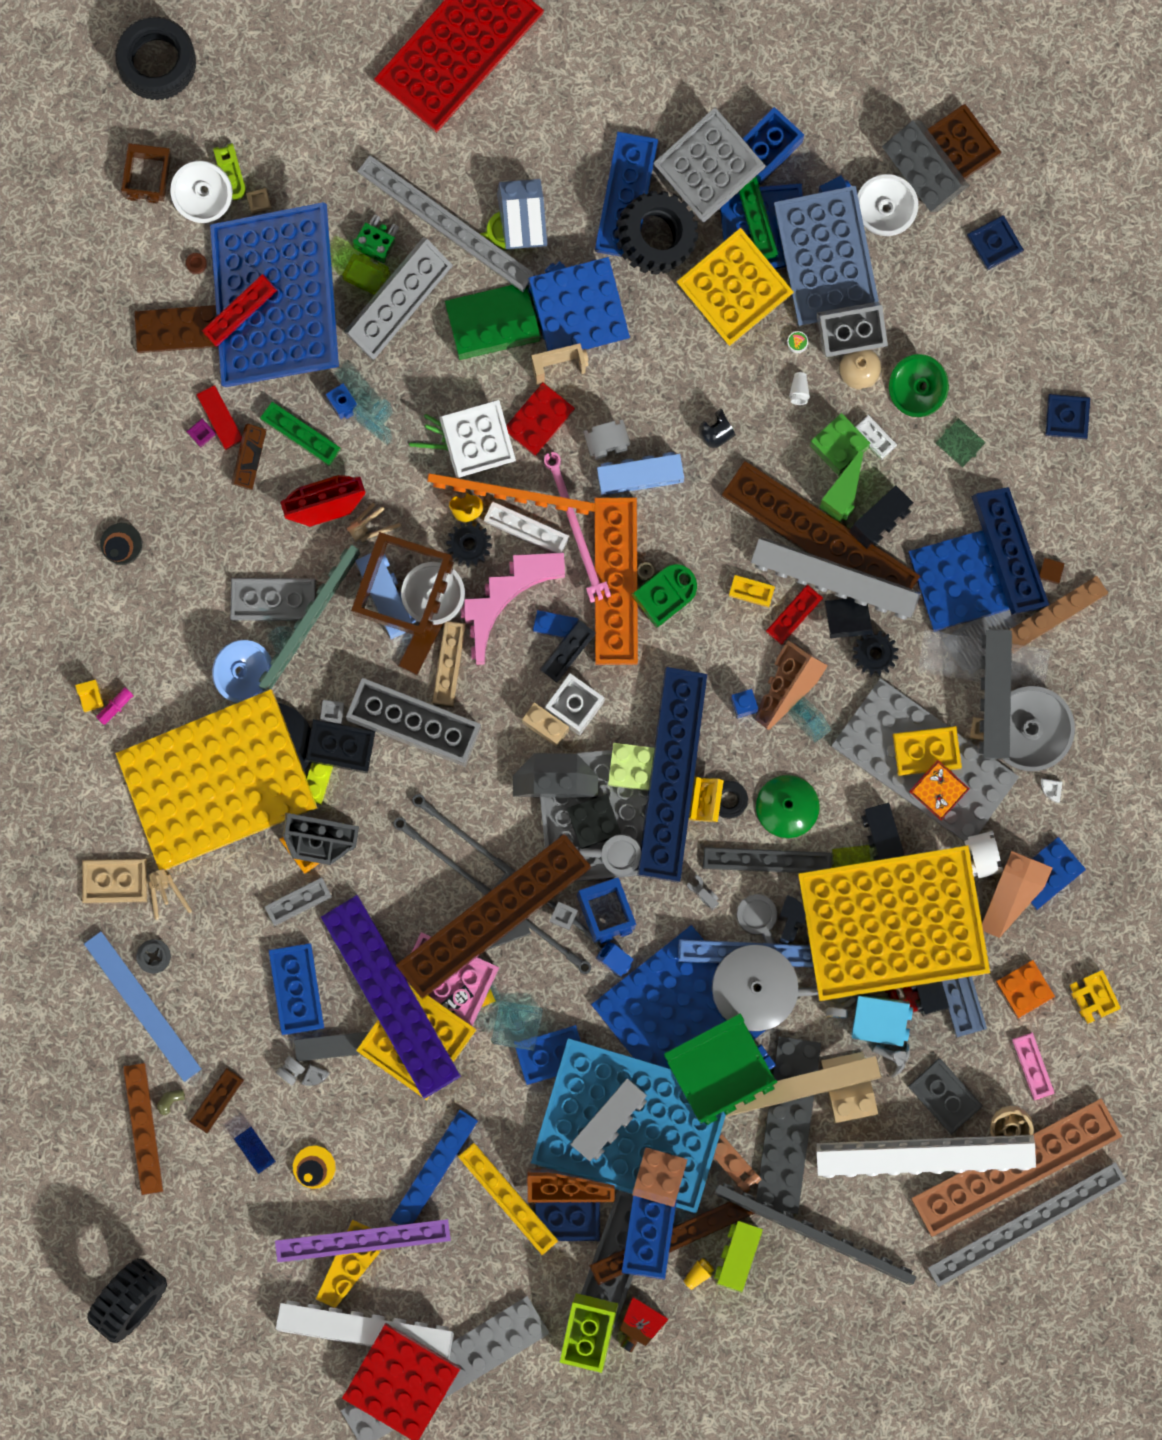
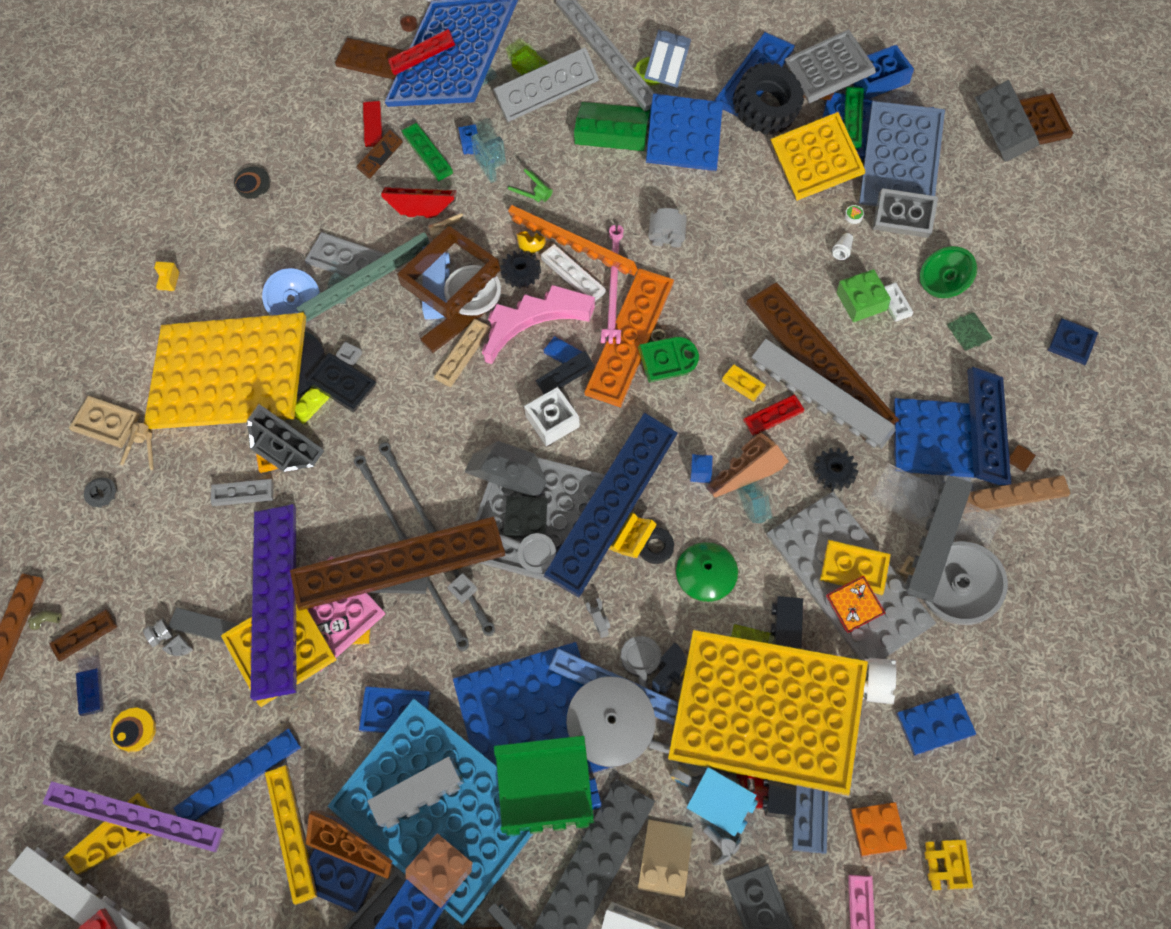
camera: 25 degrees right, 15 degrees down
medium blue tile [84,932,202,1082] -> none
dark pink axle [96,687,134,725] -> none
magenta tile [186,418,216,448] -> none
blue plate [269,943,325,1036] -> none
light grey brick [346,678,481,767] -> none
green piece [353,215,399,263] -> none
white plate [439,400,516,478] -> none
clear light blue tile [491,1001,543,1051] -> none
red plate [506,383,575,457] -> none
tan brick [522,702,569,747] -> none
tan panel [531,344,589,385] -> none
blue window [577,877,637,944] -> none
blue brick [595,942,634,976] -> none
light blue brick [597,452,684,496] -> none
yellowish green plate [608,743,654,791] -> none
black helmet [699,409,736,448] -> none
dark grey tile [703,847,832,873] -> none
nougat plate [713,1134,762,1193] -> none
tan tile [725,1056,882,1117] -> none
bright green slope [819,451,863,523] -> none
black tile [825,598,872,639] -> none
tan cylinder [839,349,881,389] -> none
black brick [849,485,914,549] -> none
white dish [858,174,918,236] -> none
dark blue tile [967,215,1024,271] -> none
nougat wedge [982,851,1053,938] -> none
white tile [1041,778,1062,803] -> none

